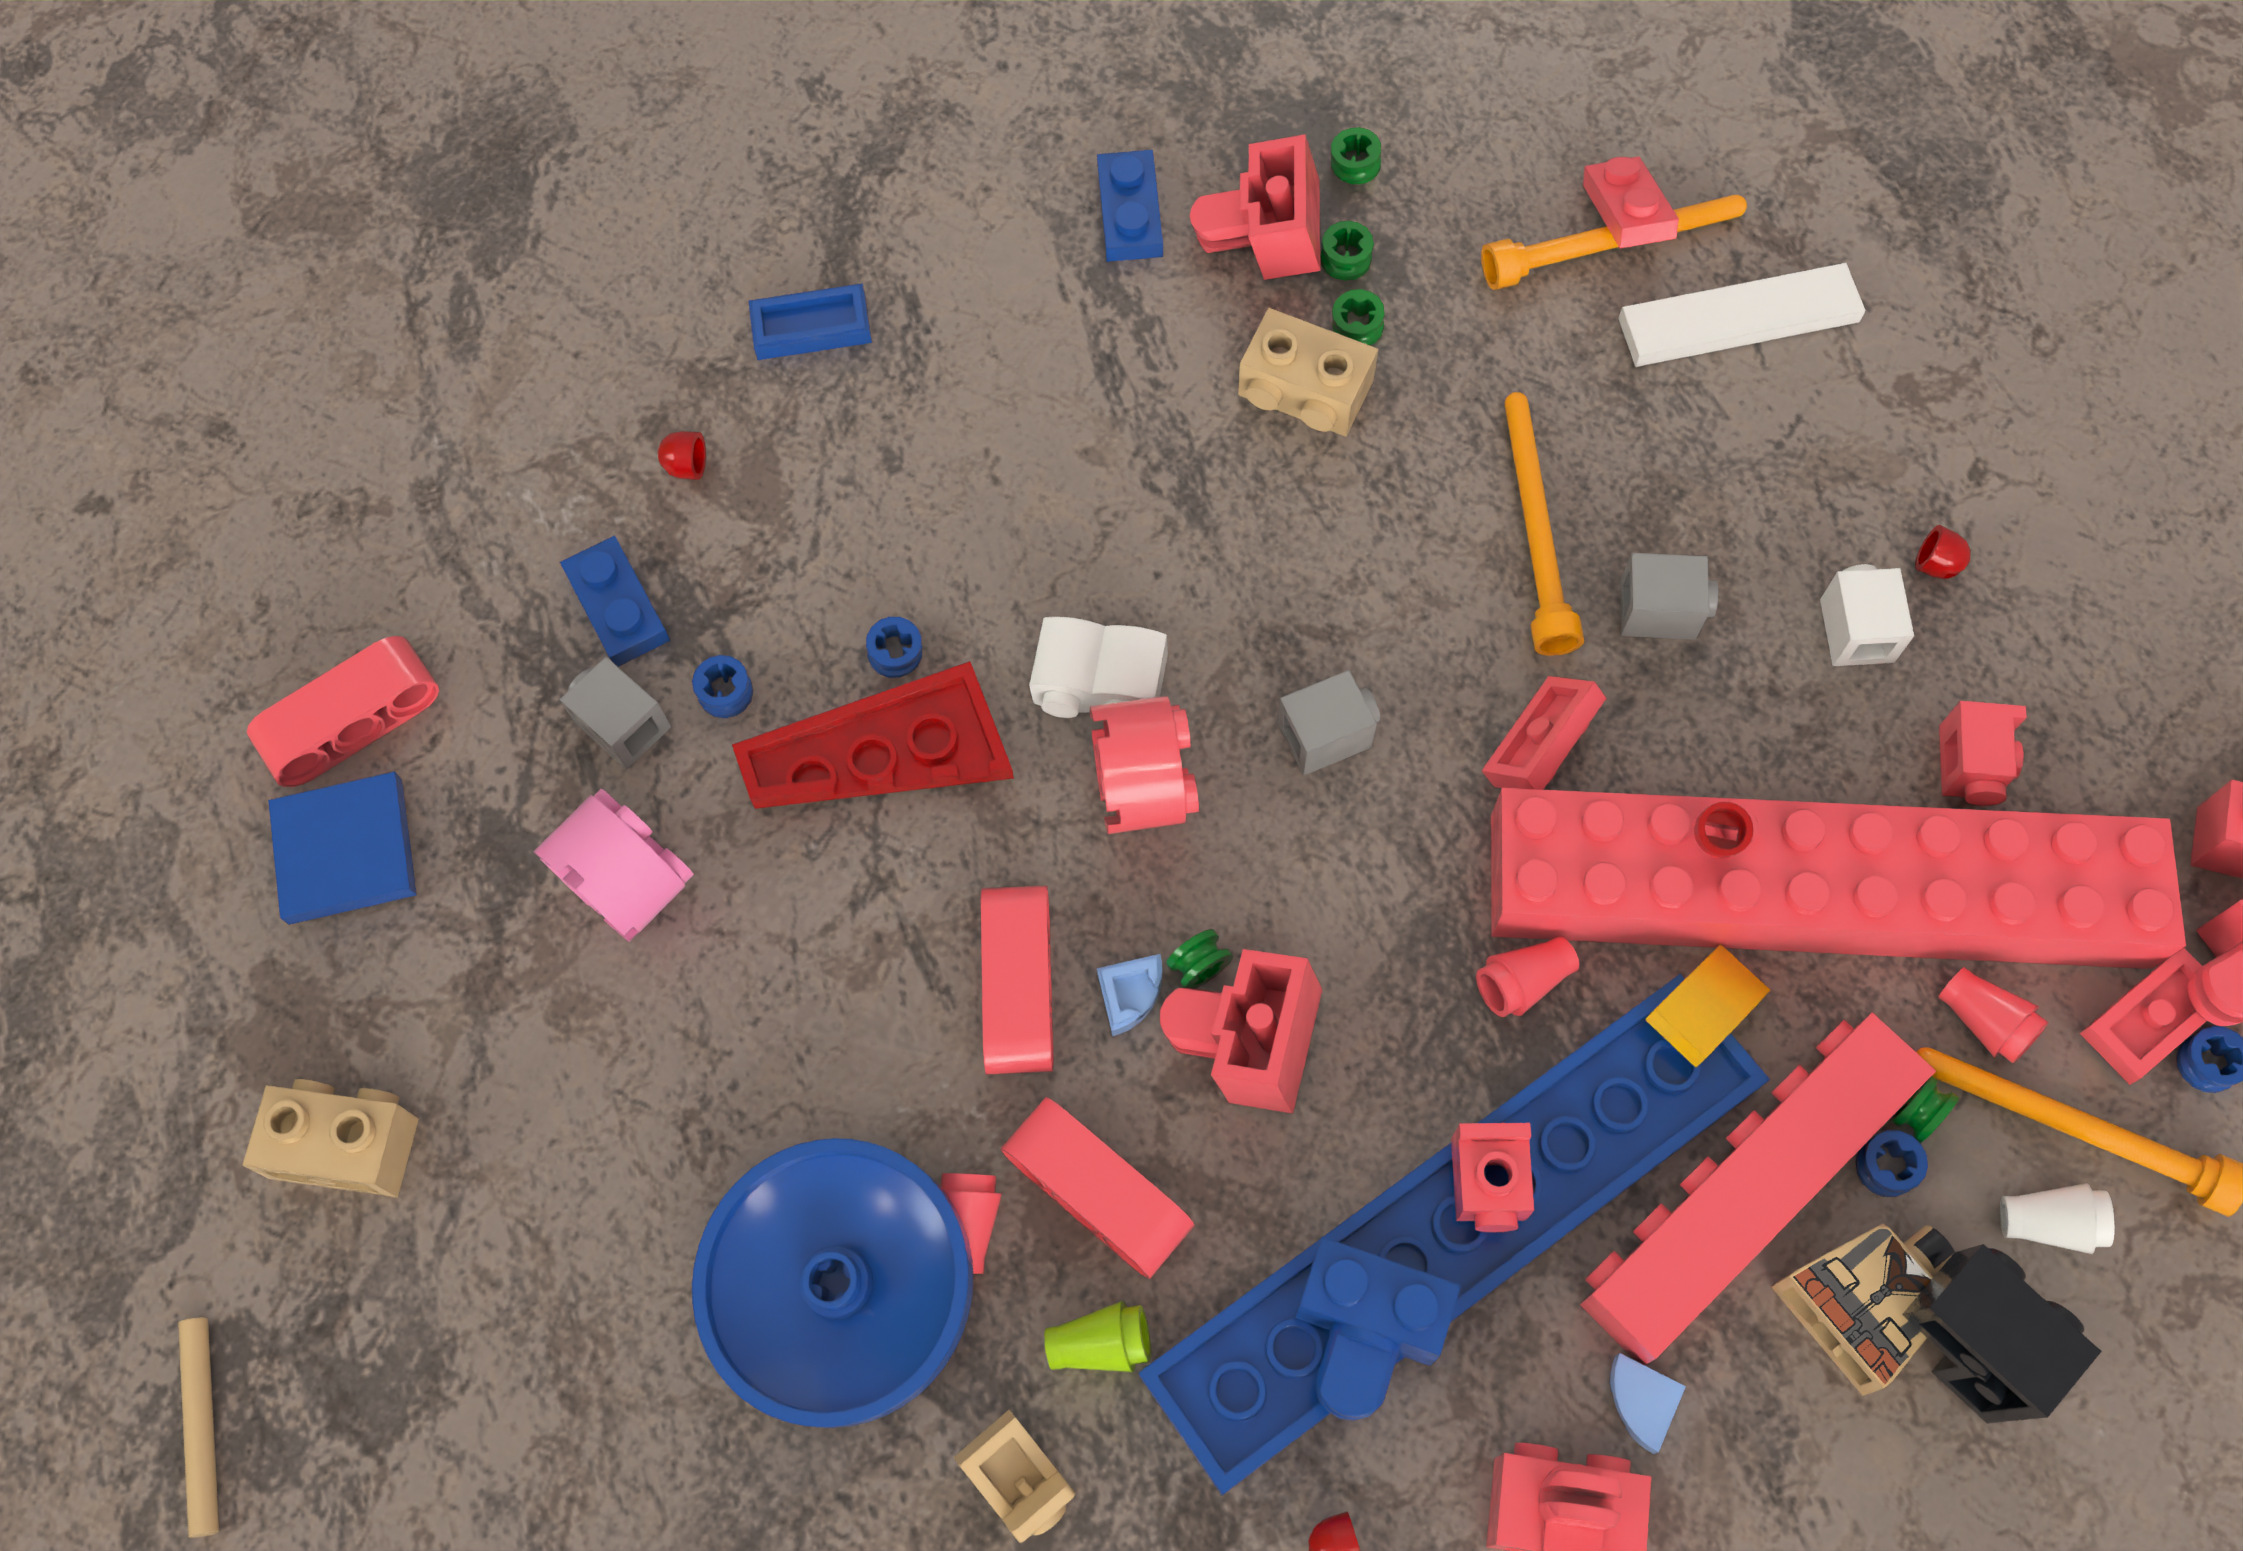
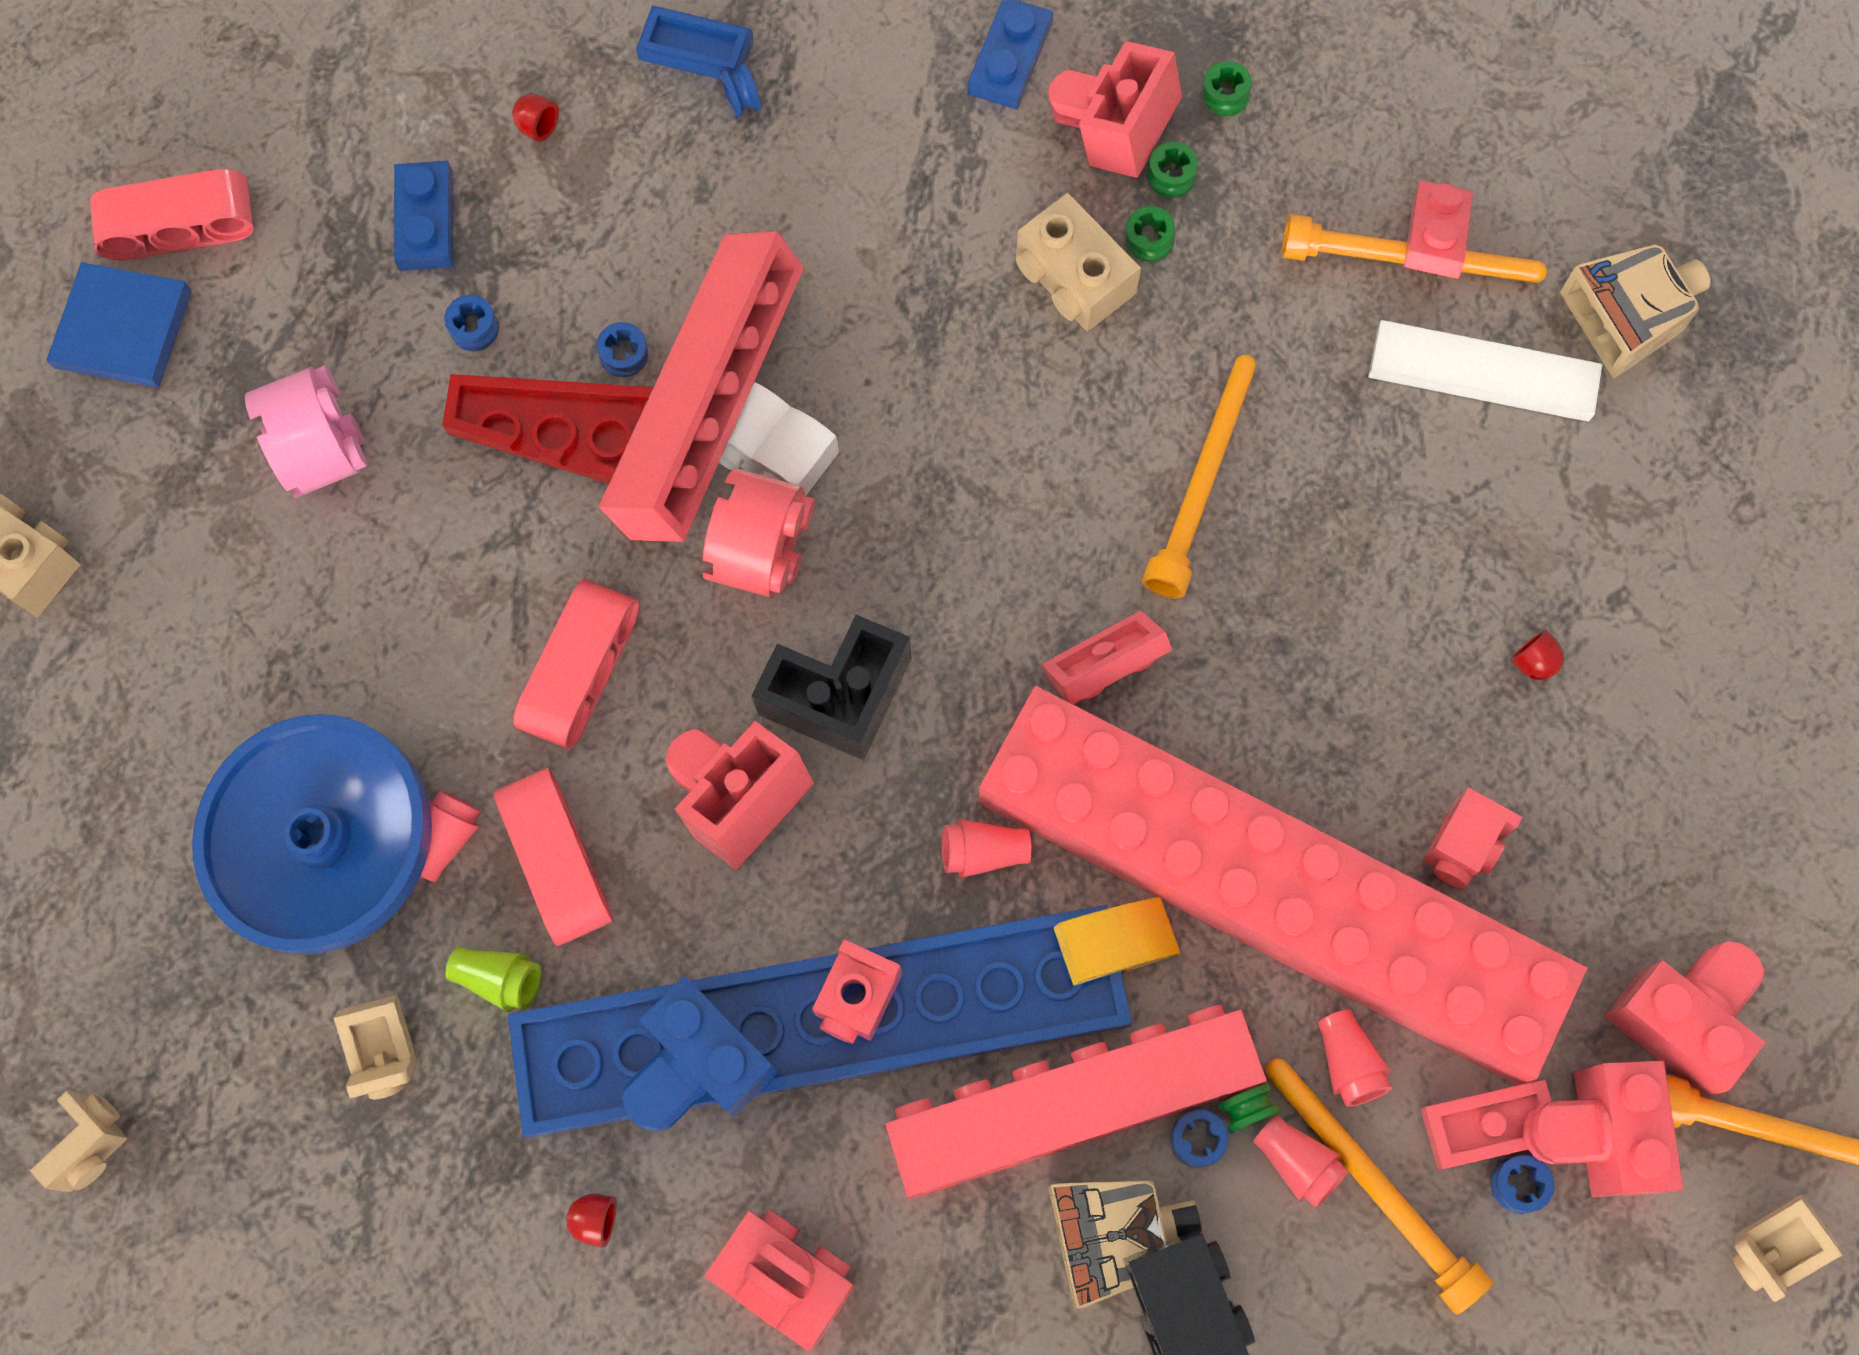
camera: 25 degrees right, 5 degrees up
light grey brick [560,657,671,770] -> none
light blue tile [1097,954,1162,1036] -> none
green bush [1166,929,1233,988] -> none
light grey brick [1277,670,1380,776] -> none
light blue tile [1610,1353,1686,1454] -> none
light grey brick [1620,553,1718,640] -> none
red hinge [1694,802,1754,858] -> none
white brick [1820,564,1914,666] -> none
white cone [2000,1183,2115,1254] -> none
none -> coral brick [599,231,804,542]
none -> blue bush [719,63,761,118]
none -> black brick [752,615,912,760]
none -> coral cone [1253,1115,1349,1208]
none -> tan torso [1560,244,1710,378]

